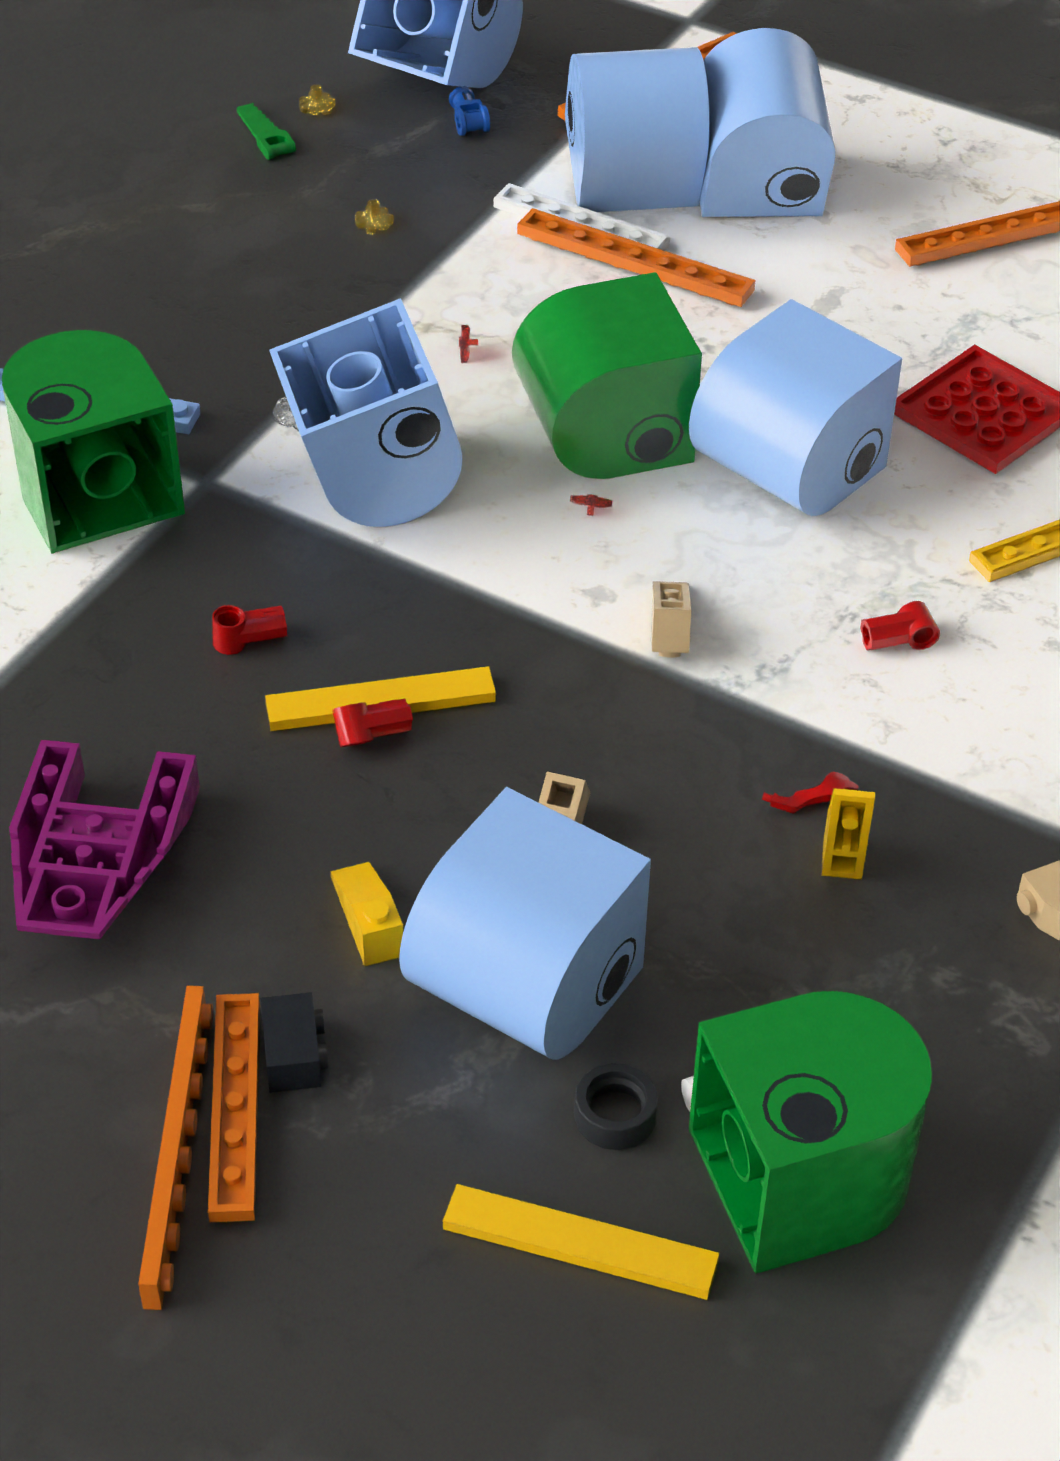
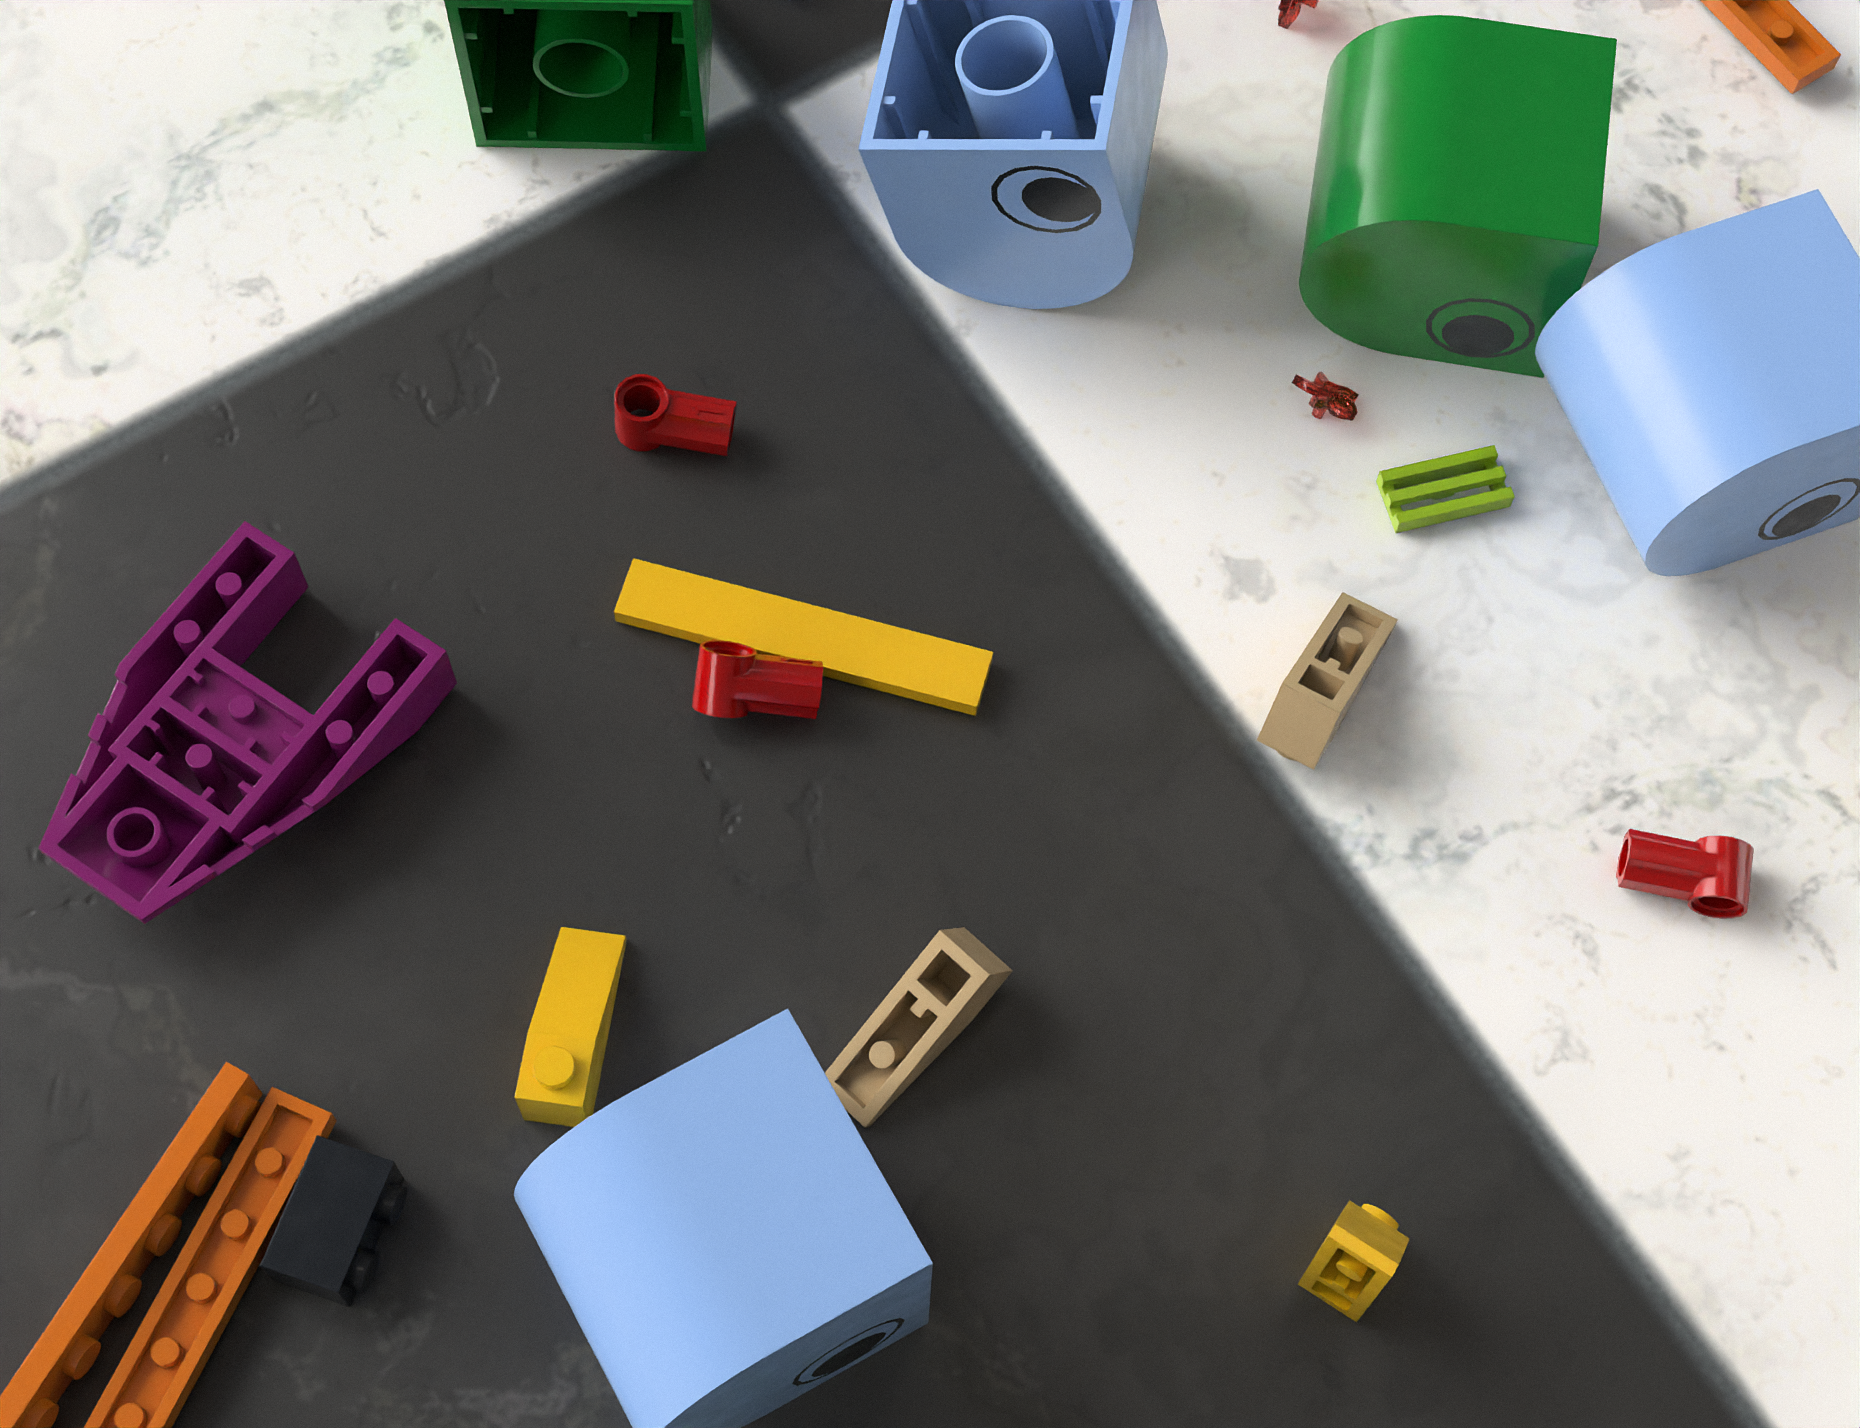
camera: 25 degrees right, 20 degrees up
red hair [761,772,859,814] -> none
none -> lime tile [1376,445,1515,533]

